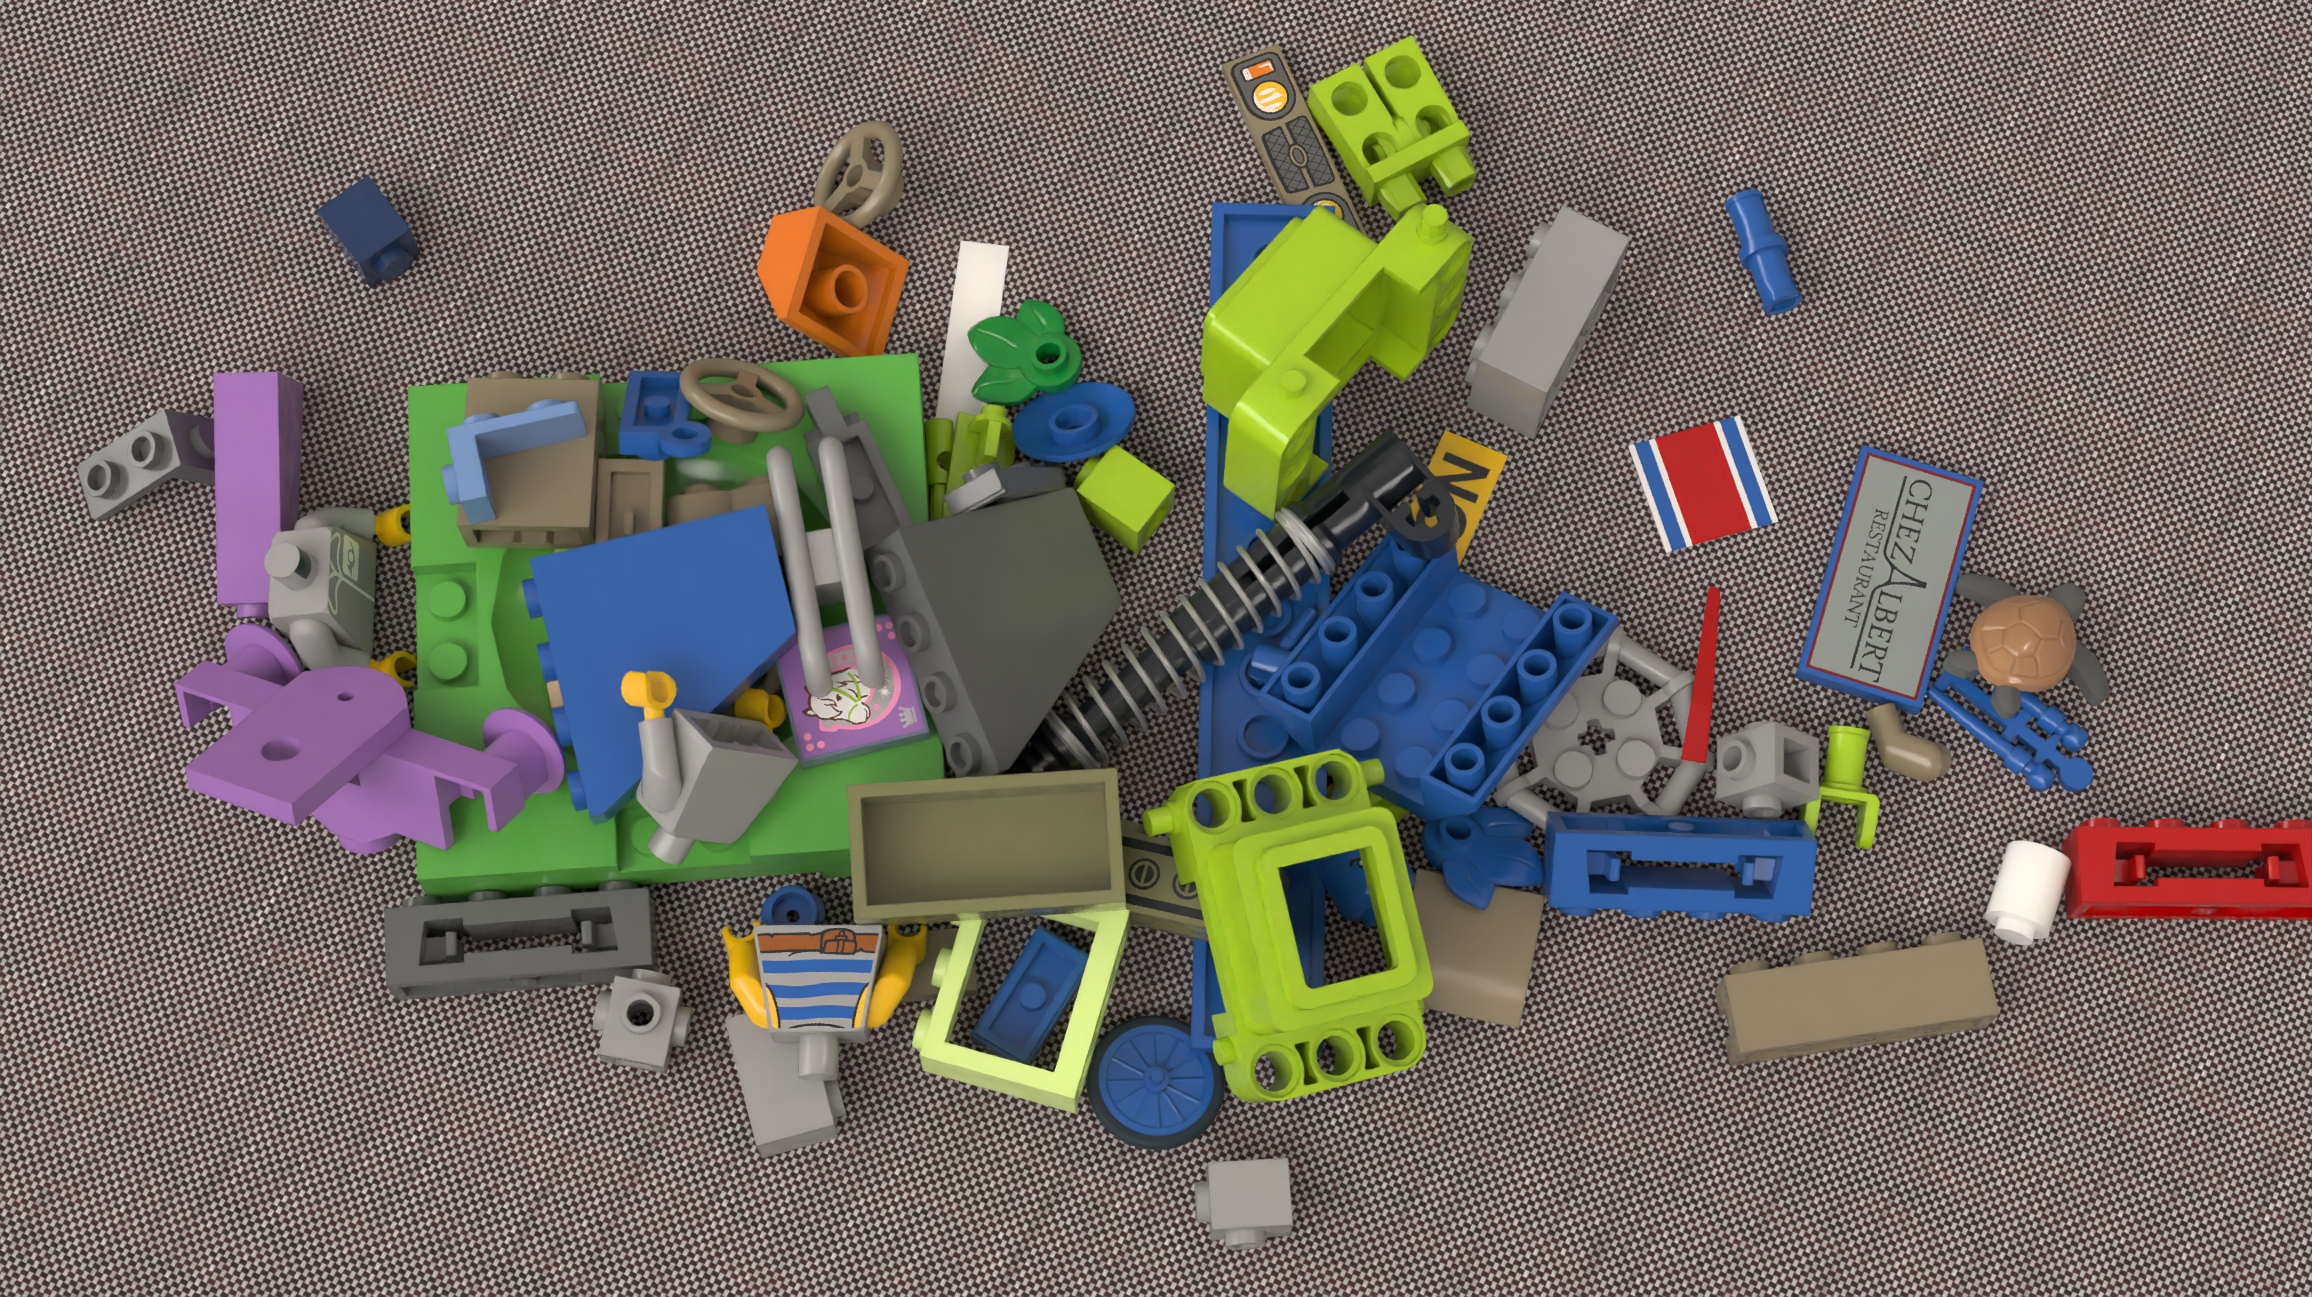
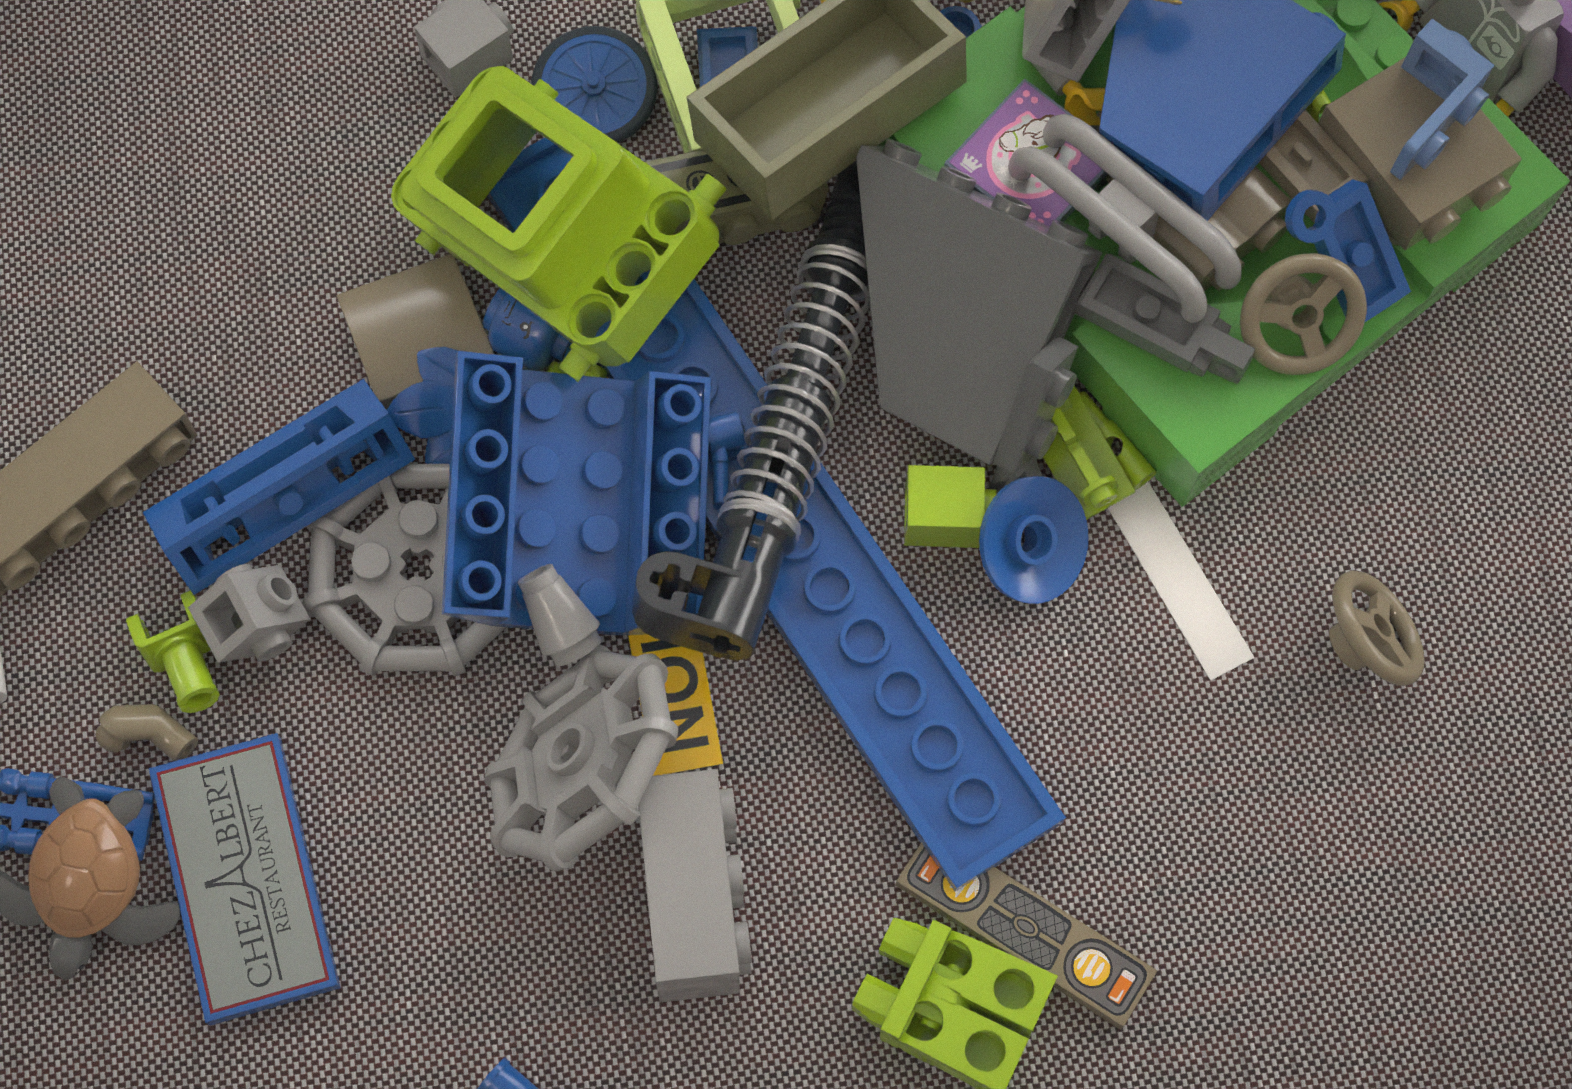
camera: 145 degrees right, 0 degrees up
orange slope [756,206,910,358] -> none
green plate [967,299,1083,406] -> none
lime piece [1201,203,1474,523] -> none
sticker [1628,415,1779,553] -> none
red sticker [1680,587,1720,764] -> none
none -> light grey plate [484,645,679,871]
none -> light grey cone [518,564,602,666]

